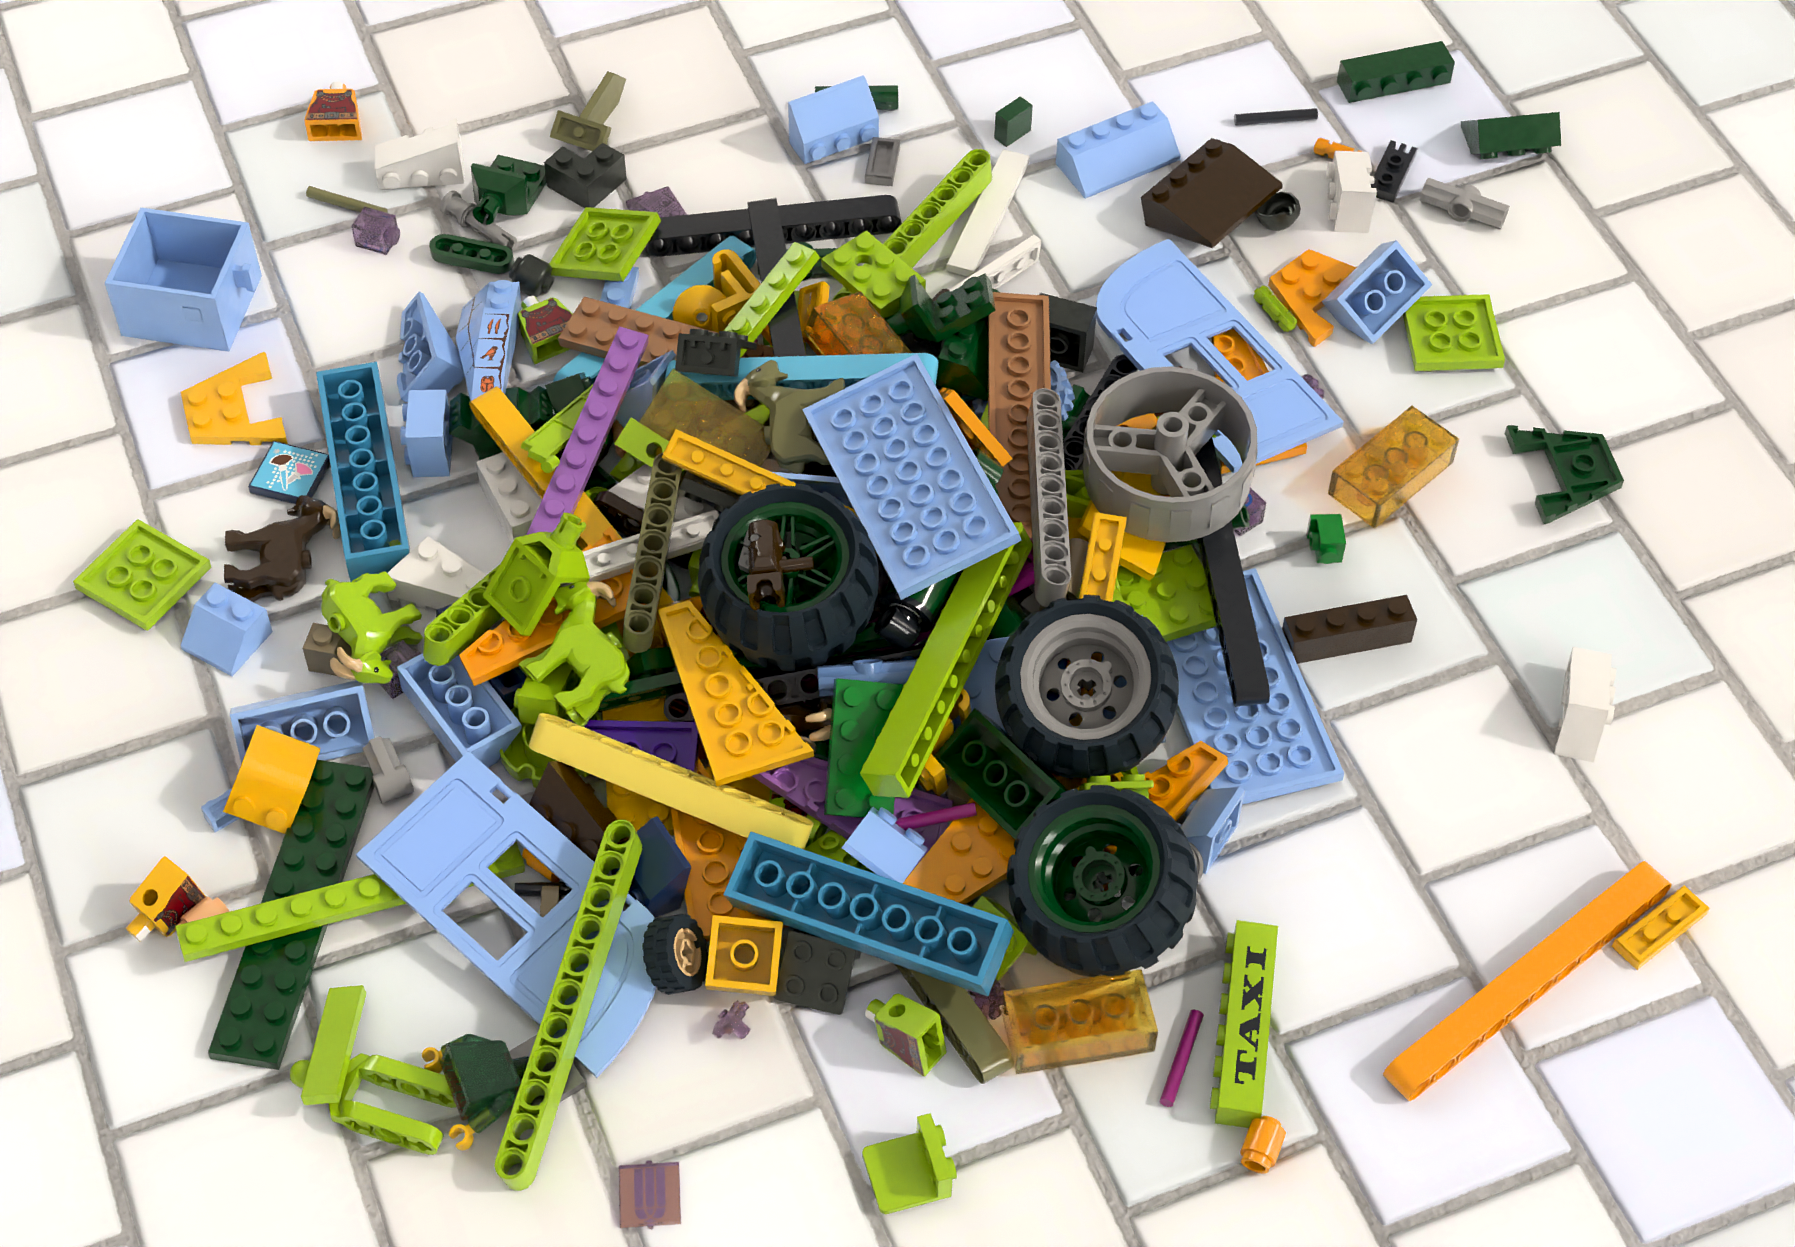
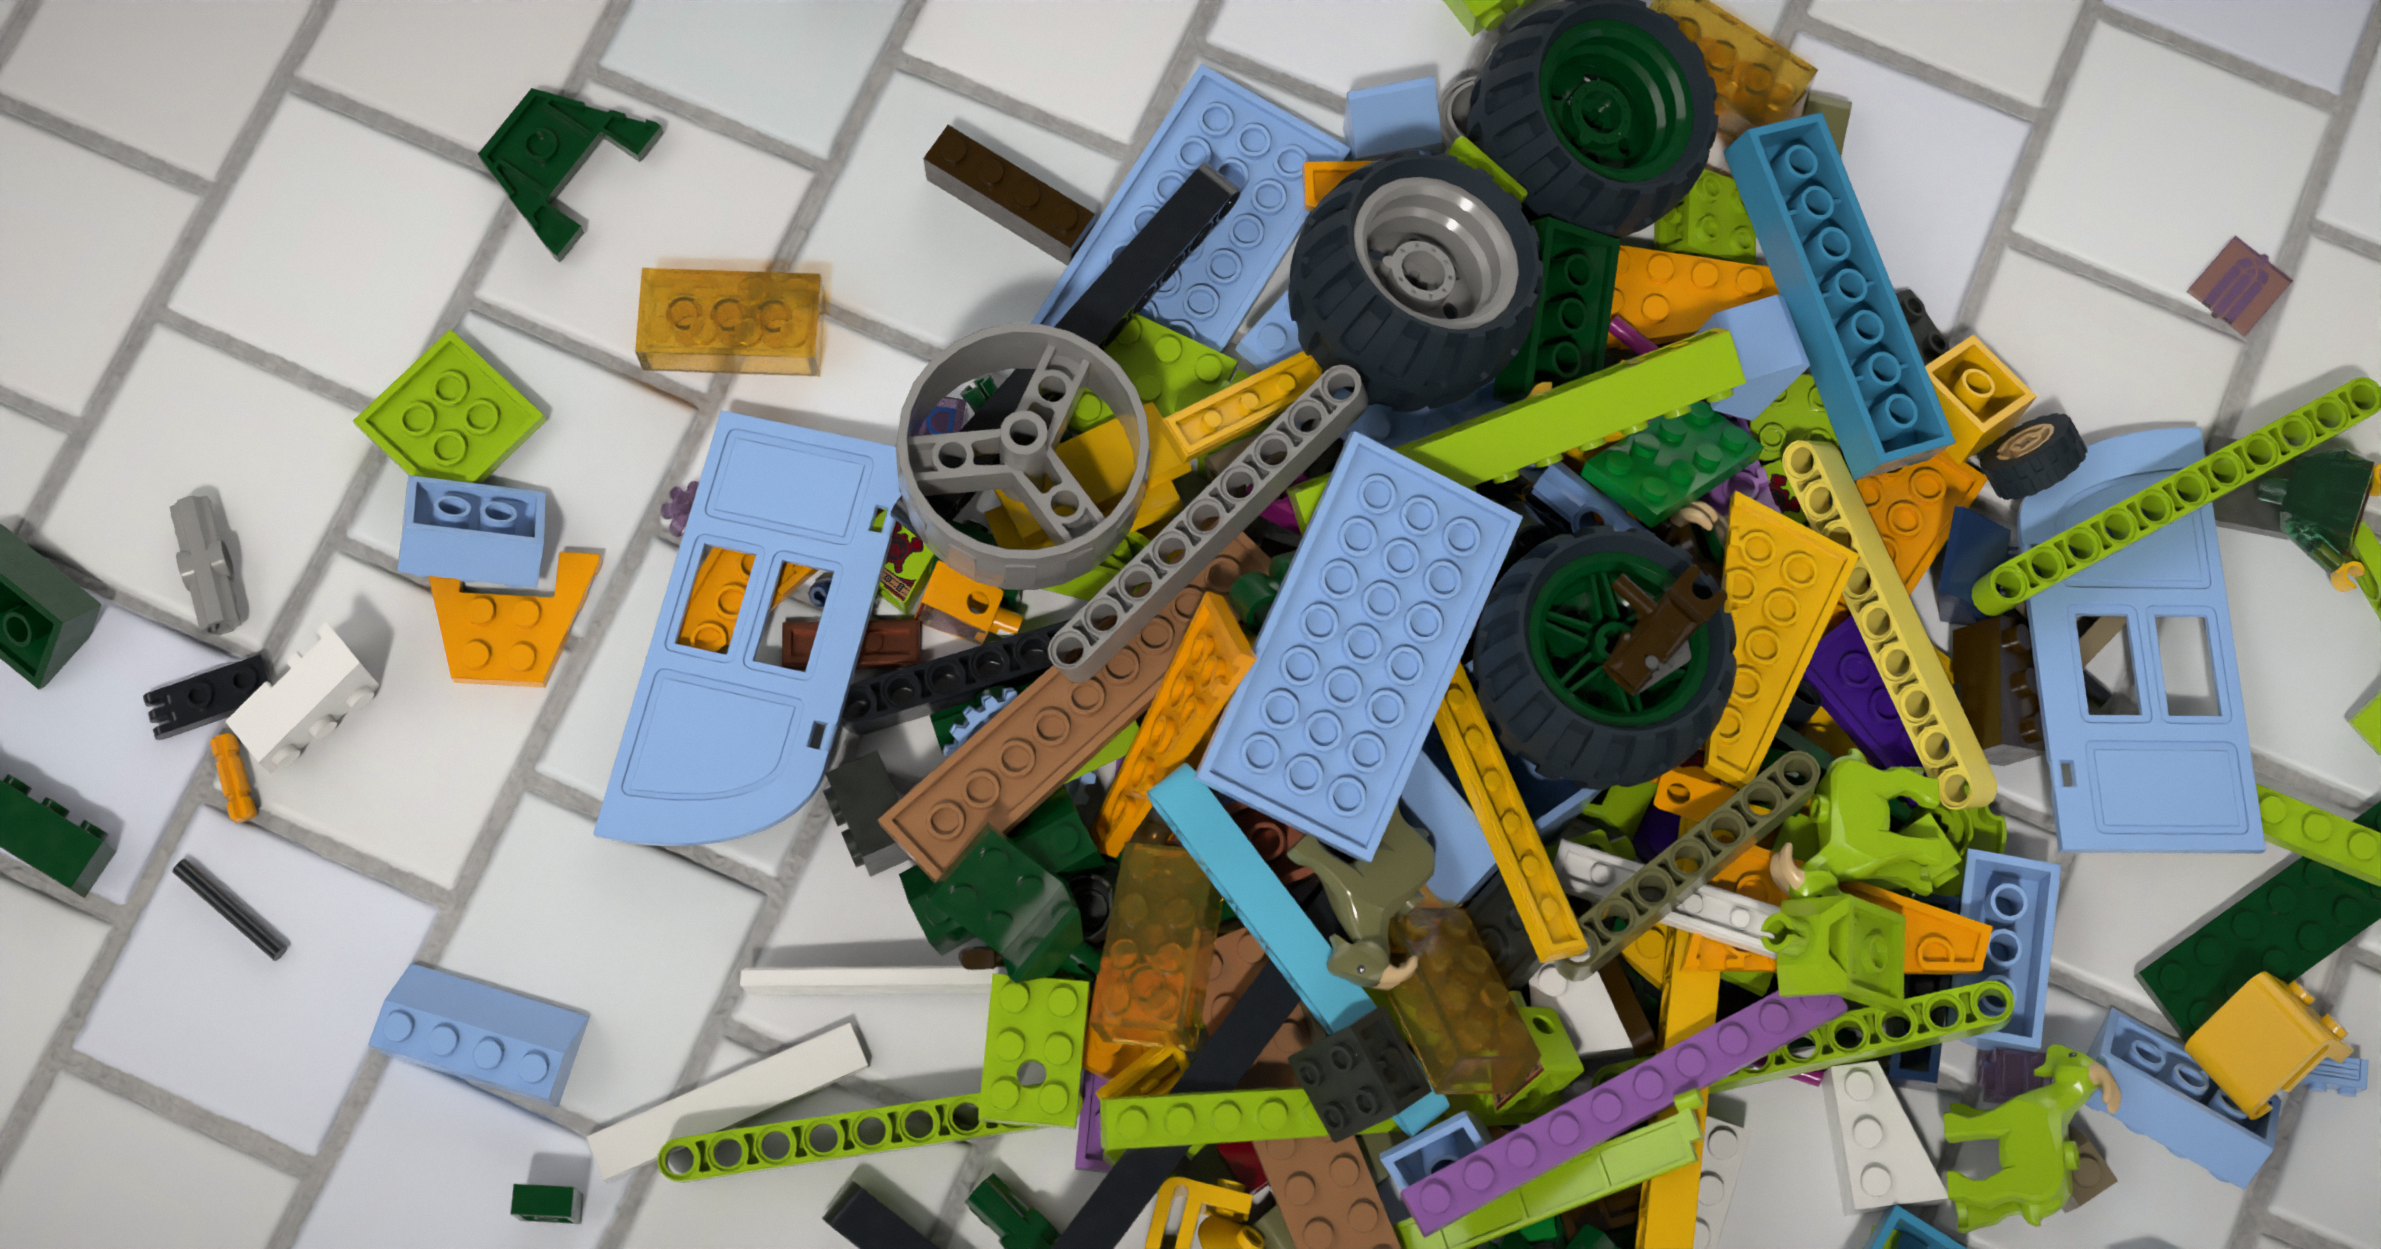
camera: 135 degrees left, 20 degrees up
light grey piece [363,736,414,804] -> none
clear purple plant [712,1000,751,1039] -> none
lime bracket [862,1113,957,1214] -> none
lime torso [865,994,947,1077] -> none
dark brown slope [1140,138,1283,248] -> none
lime axle [1253,285,1297,332] -> none
pearl dark grey hair [1255,191,1301,231] -> none
green brick [1306,514,1346,564] -> none

